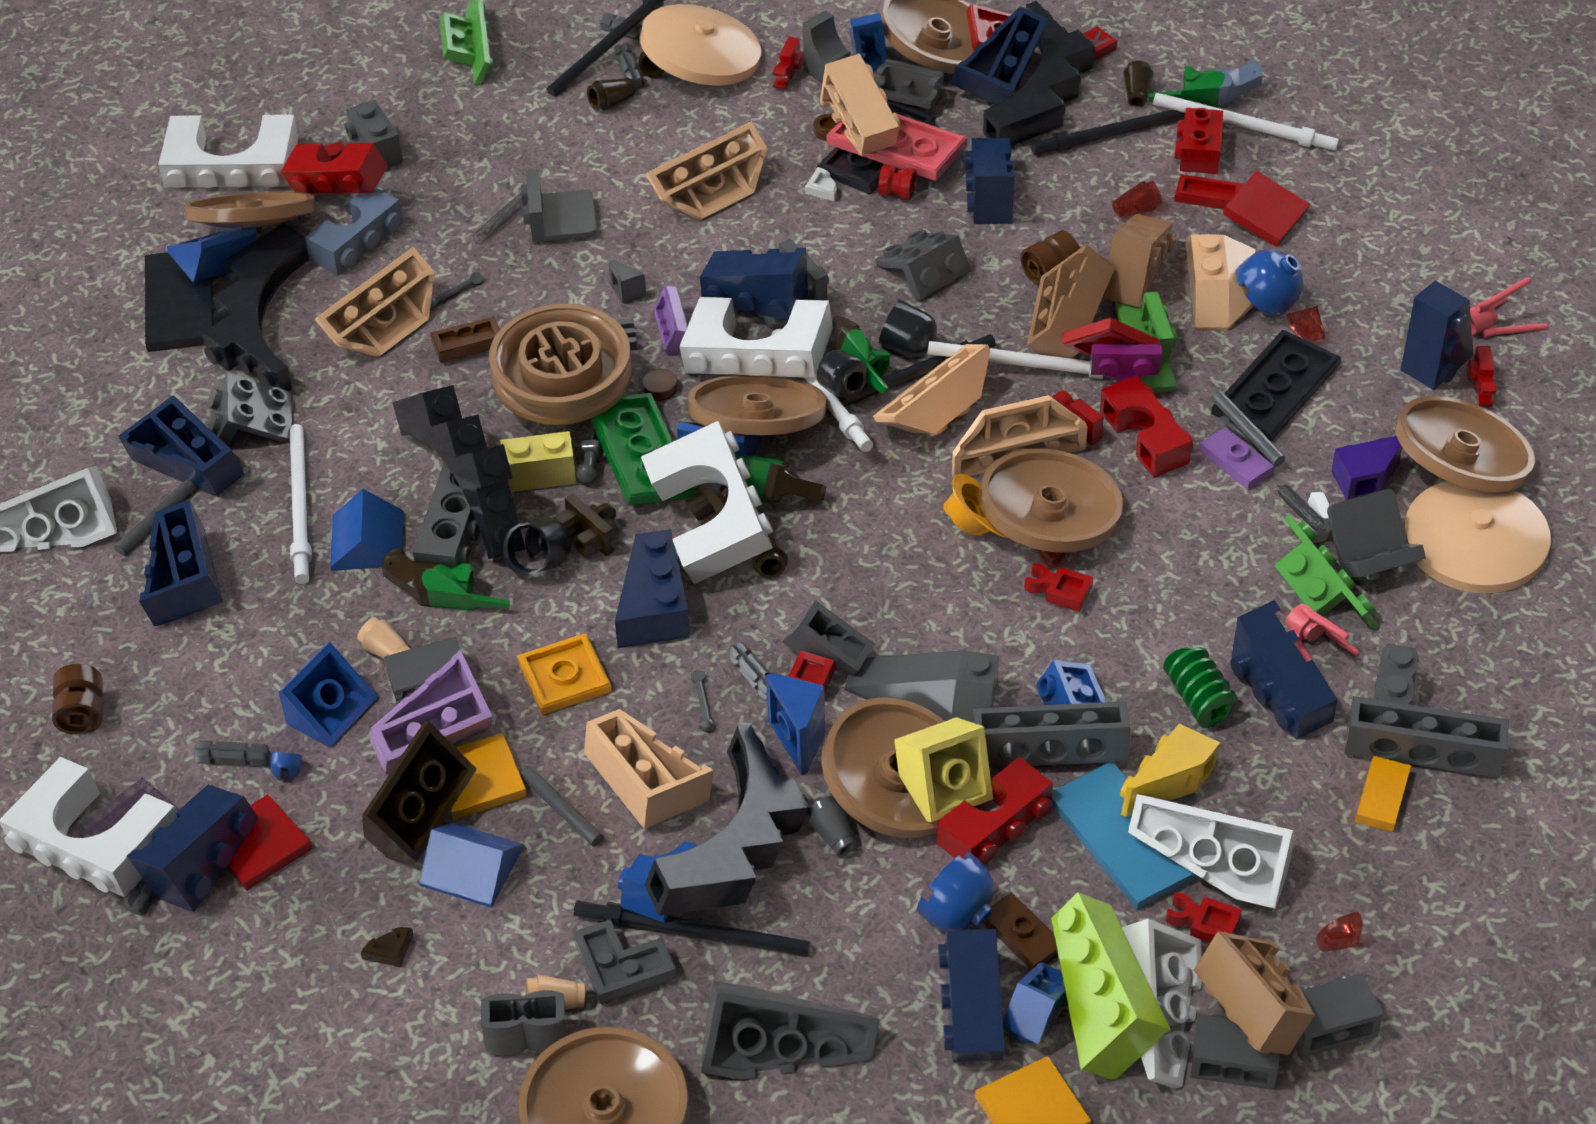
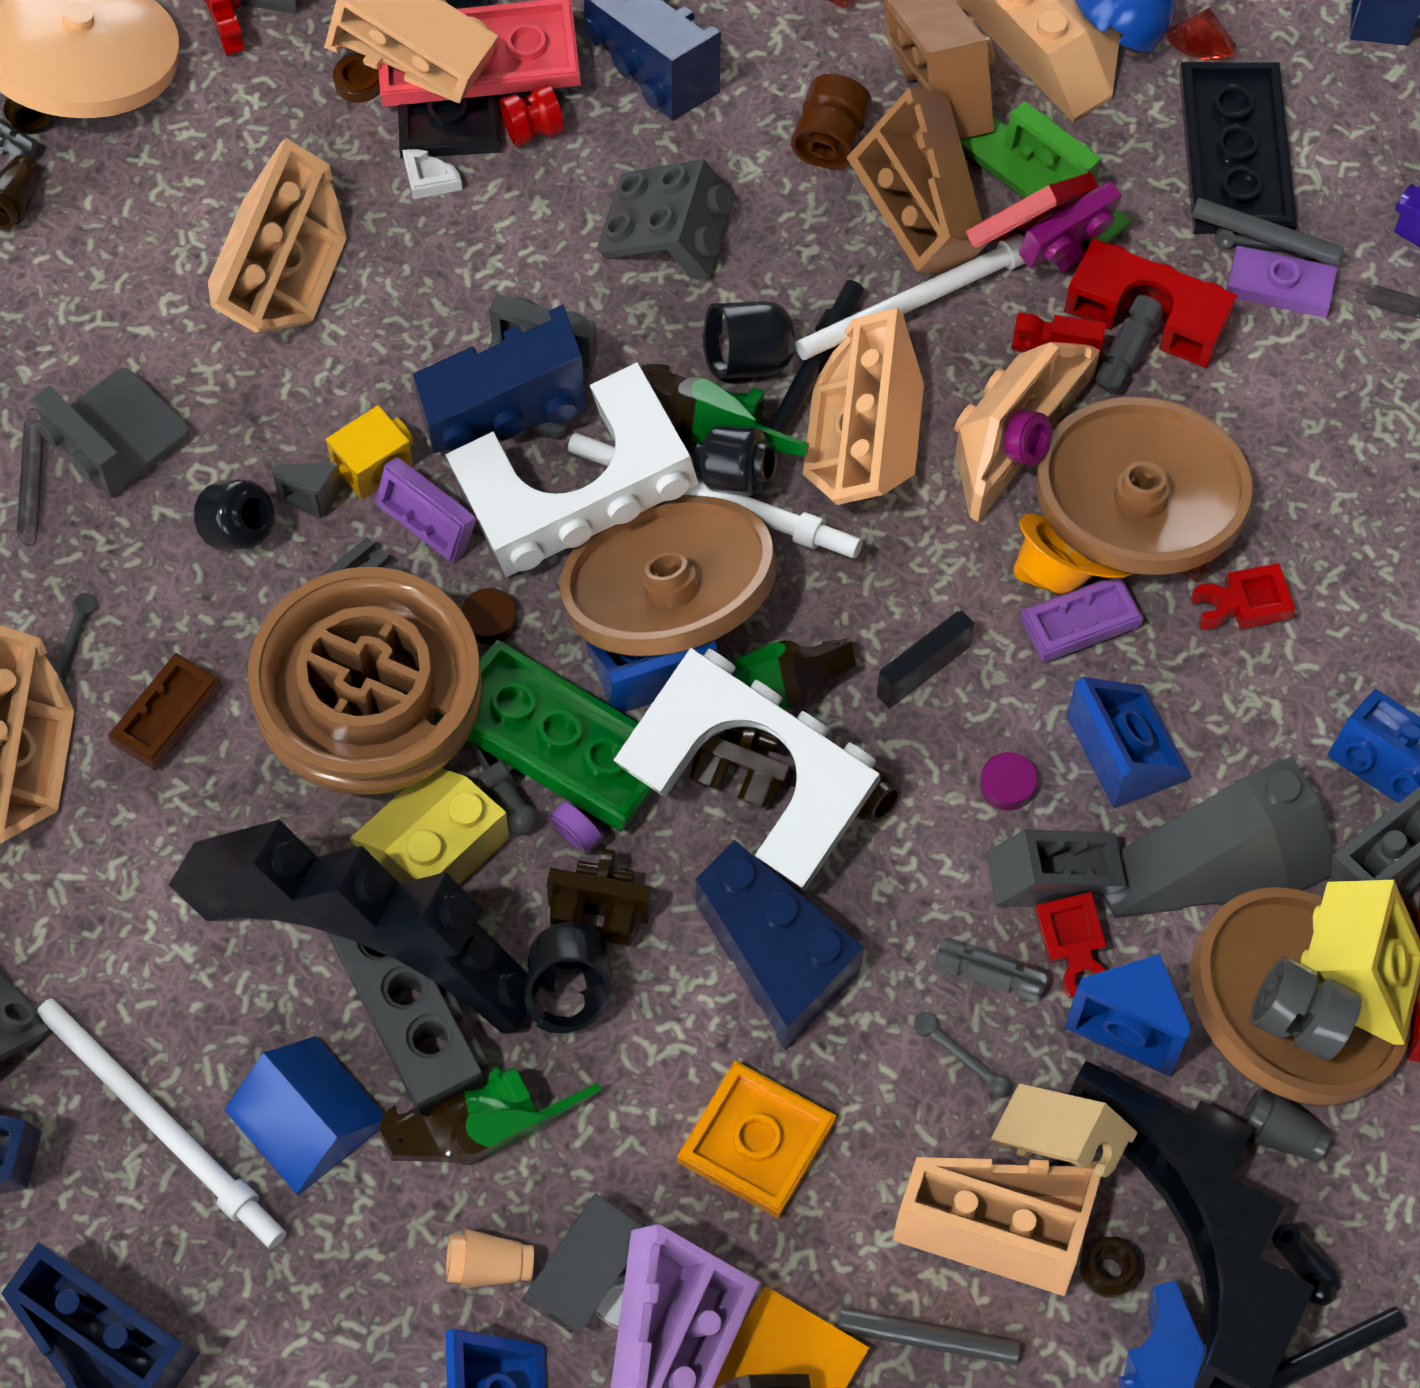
camera: 40 degrees left, 15 degrees up
none -> black head [194,479,274,550]
none -> yellow brick [326,405,414,500]
none -> medium lavender tile [549,801,603,854]
none -> black tile [877,610,975,709]
none -> magenta tile [980,752,1037,811]
none -> tan hinge [991,1083,1138,1177]
none -> magenta tile [1004,409,1052,466]
none -> medium lavender plate [1020,578,1143,663]
none -> blue slope [1067,677,1192,809]
none -> dark brown plate [1080,1237,1141,1298]
none -> dark grey axle [1096,295,1163,394]
none -> dark grey wheel [1250,956,1362,1062]
none -> black arm [1272,1223,1341,1306]

